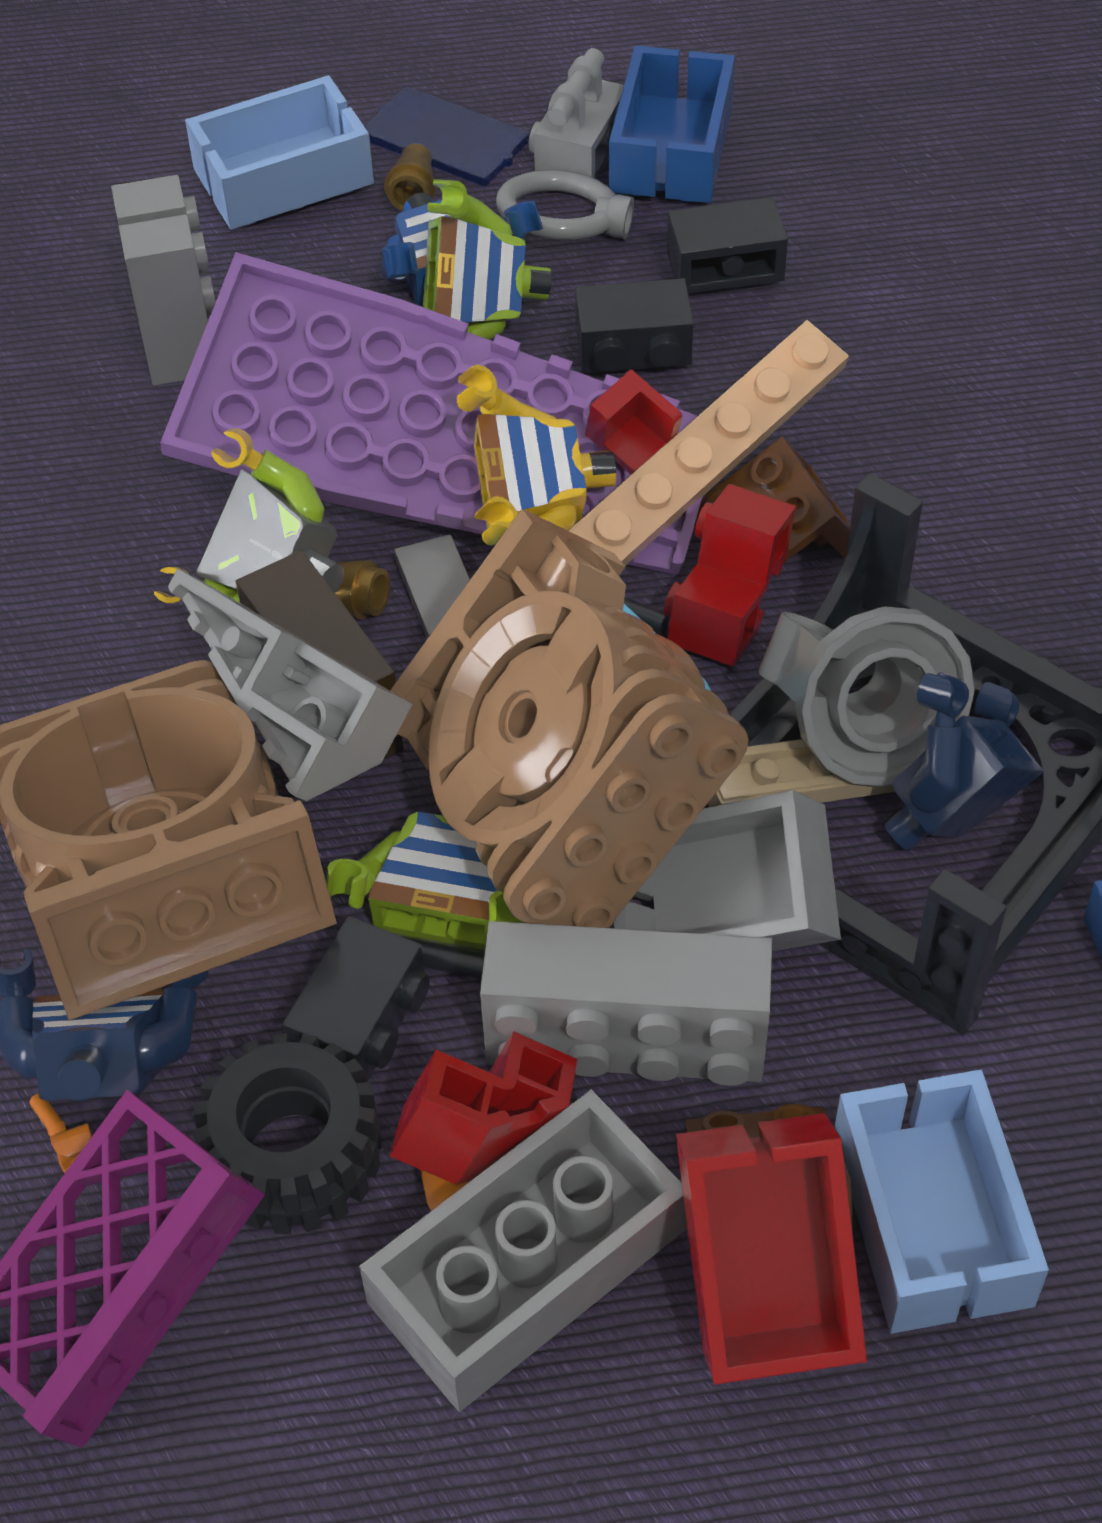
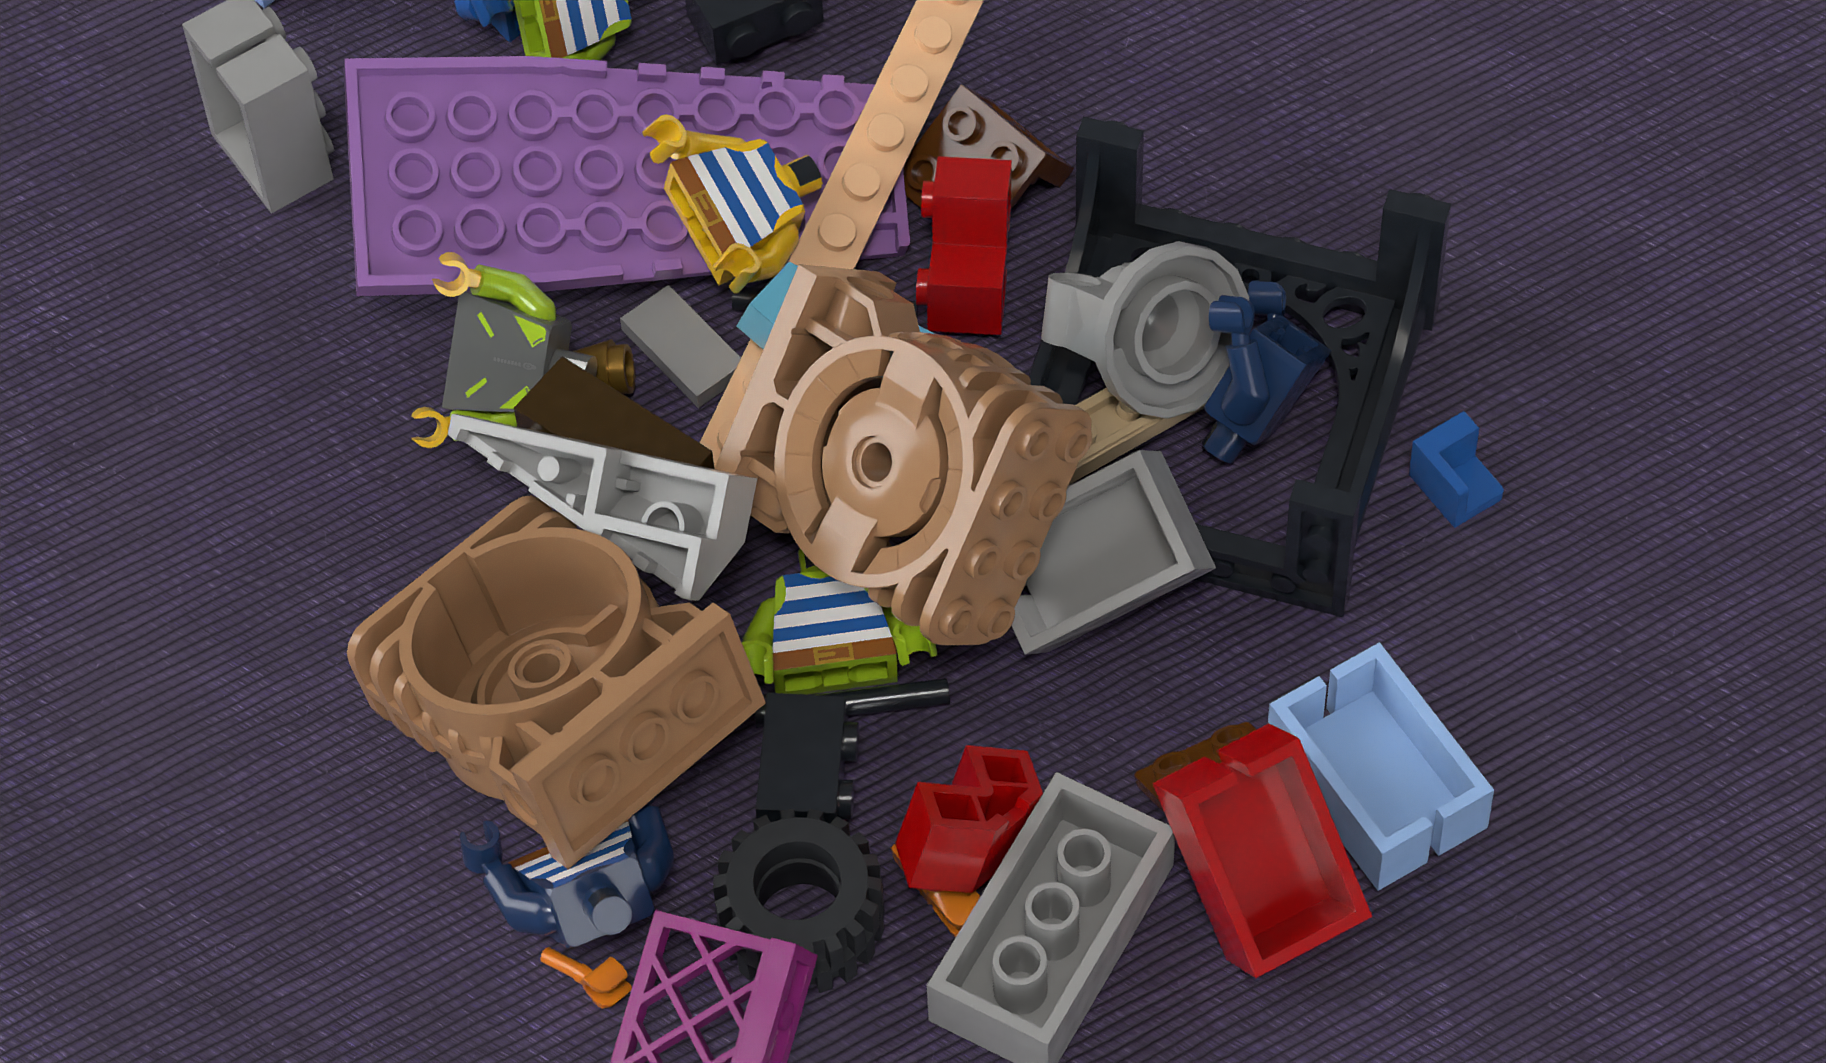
camera: 20 degrees left, 5 degrees up
light grey brick [480,921,772,1086] -> none
red panel [585,369,683,475] -> none

